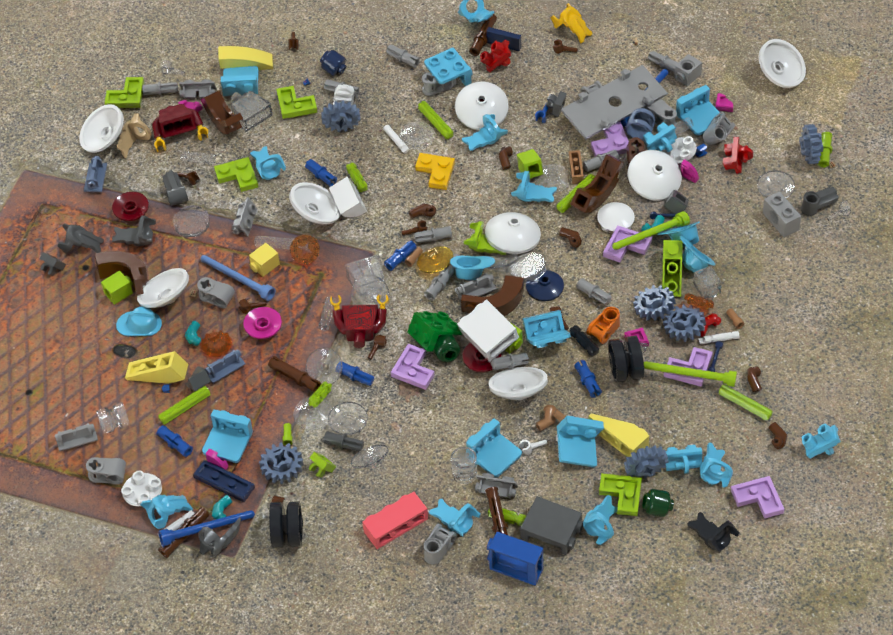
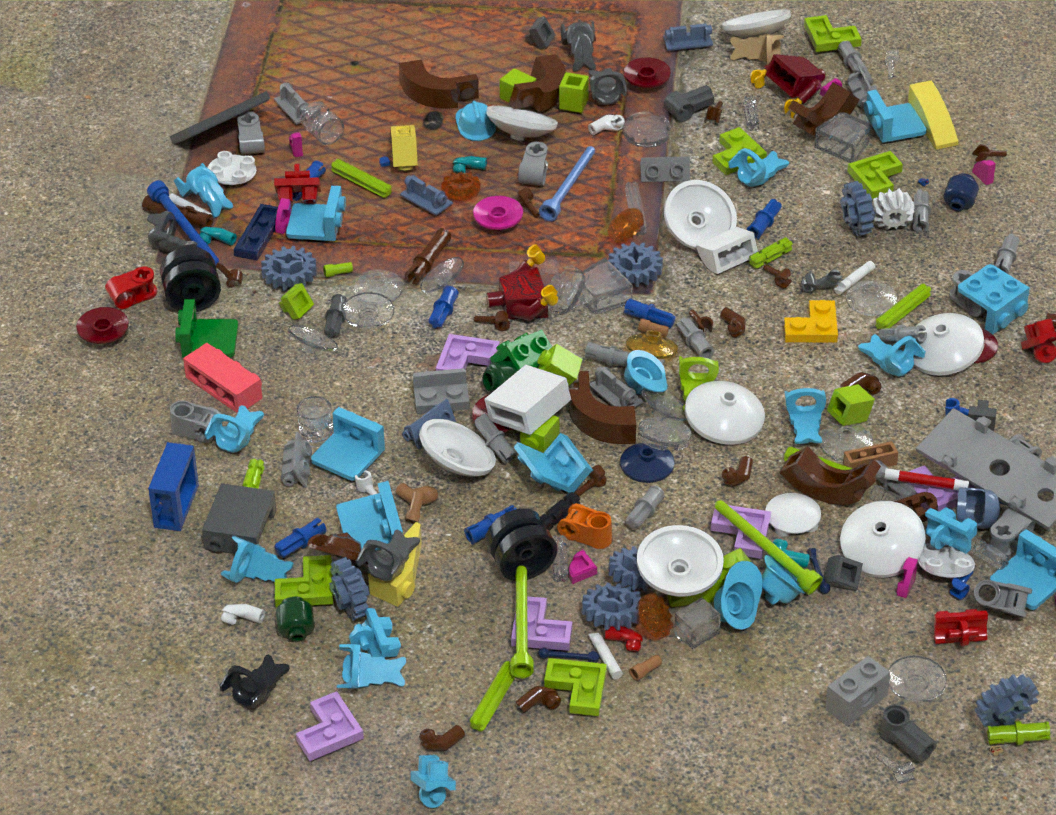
camera: 75 degrees right, 10 degrees down
dark grey slope [186,366,211,391] -> none
light yellow brick [249,243,280,277] -> none
lime axle [308,381,332,408] -> none
reddish brown pin [485,487,508,535] -> none
none -> dark red dish [76,307,129,344]
none -> red piece [105,266,158,309]
none -> dark grey tile [170,91,270,144]
none -> green bracket [175,299,239,358]
none -> white arm [221,604,265,625]
none -> red hips [274,164,321,204]
none -> blue axle [274,518,327,558]
none -> dark pink tile [289,132,303,157]
none -> reddish brown hat [308,533,368,565]
none -> dark grey hair [356,530,420,581]
none -> reddish brown arch [399,59,479,109]
none -> sand blue hinge [402,399,456,450]
none -> light grey bracket [413,368,470,414]
none -> lime brick [538,343,583,386]
none -> lime plate [544,658,607,716]
none -> lime brick [559,72,589,113]
none -> white arm [588,115,625,135]
none -> sand blue gear [608,242,663,287]
none -> white dish [637,525,724,596]
none -> reddish brown hand [763,264,792,289]
none -> dark grey arm [801,269,842,293]
none -> light grey axle [879,325,927,346]
none -> red bar [884,468,969,491]
none -> dark pink tile [972,160,996,185]

